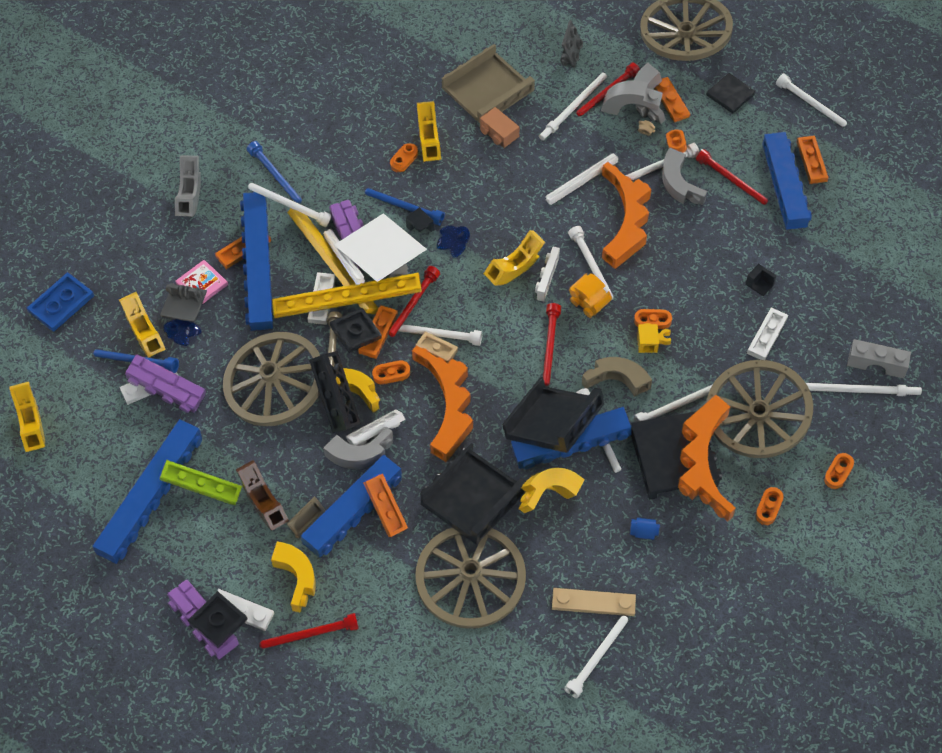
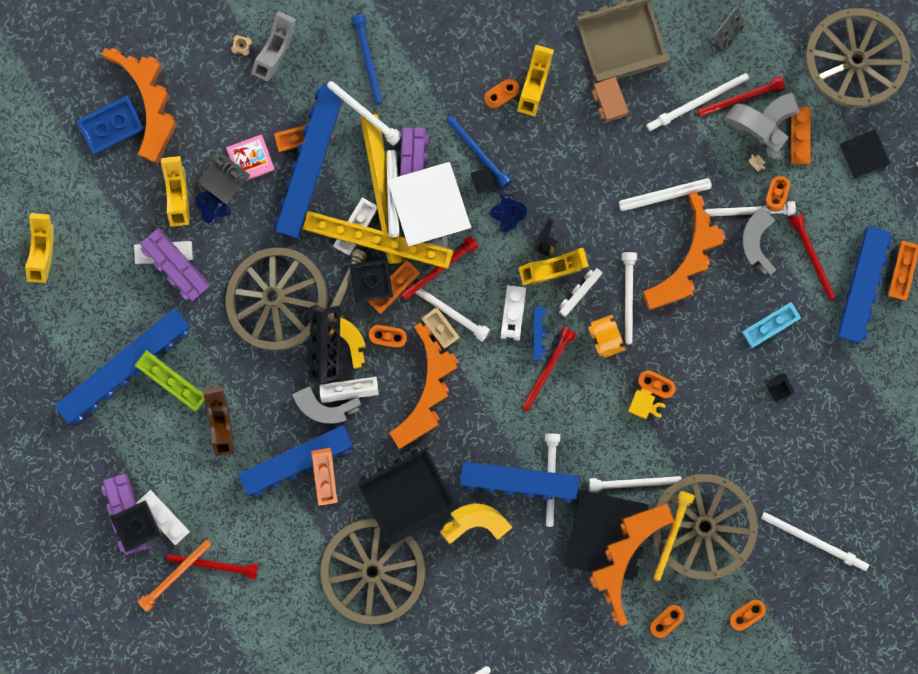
camera: 25 degrees right, 25 degrees up
blue piece [93,349,179,373] -> none
yellow arch [271,541,316,613] -> none
dark tan tile [287,496,326,539] -> none
black panel [502,377,604,453] -> none
tan plate [552,588,636,616] -> none
dark tan arch [582,357,652,397] -> none
blue brick [630,518,660,540] -> none
white plate [747,308,788,360] -> none
light grey arch [847,339,911,378] -> none
none -> orange arch [102,48,177,165]
none -> orange piece [137,540,211,612]
none -> tan plate [231,35,252,56]
none -> white plate [501,285,526,341]
none -> blue plate [533,306,546,361]
none -> black fence [535,218,558,258]
none -> yellow piece [653,490,695,581]
none -> medium azure plate [741,302,801,349]

